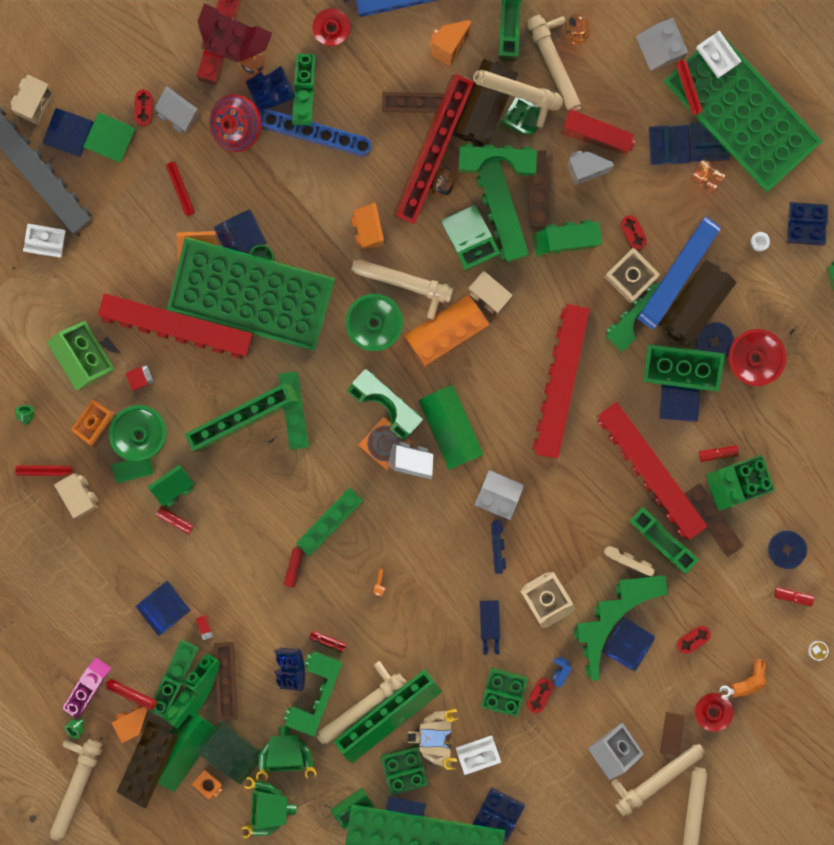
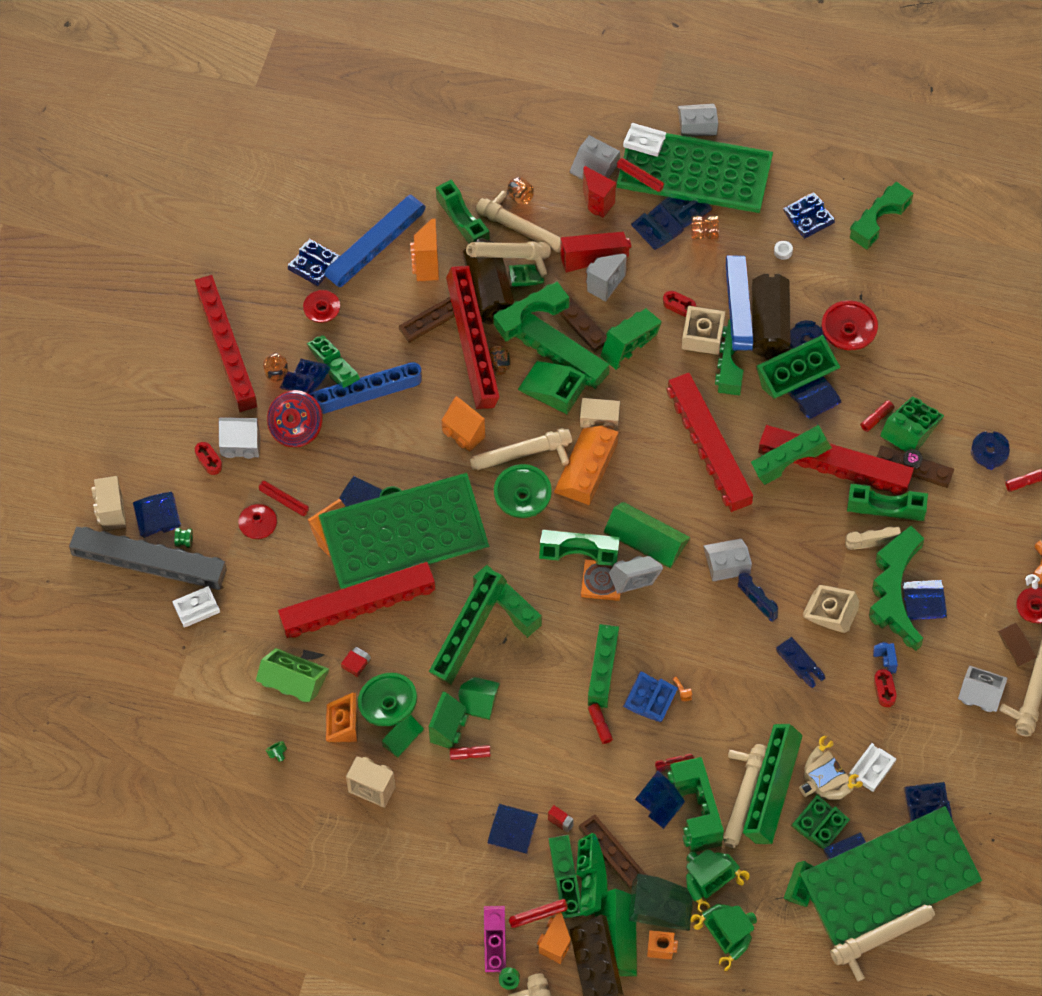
camera: 25 degrees left, 25 degrees down
red axle [15,465,72,476] -> none
green slope [83,112,136,163] -> none
dark red piece [197,3,272,63] -> none
green slope [481,667,528,717] -> none
red beam [677,626,711,654] -> none
none -> green wheel [174,528,193,548]
none -> red dish [238,504,277,539]
none -> green slope [458,677,500,720]
none -> red slope [583,166,616,218]
none -> blue slope [623,671,678,722]
none -> light grey slope [678,104,718,137]
none -> green arch [751,425,832,485]
none -> clear smoke tile [903,449,923,469]

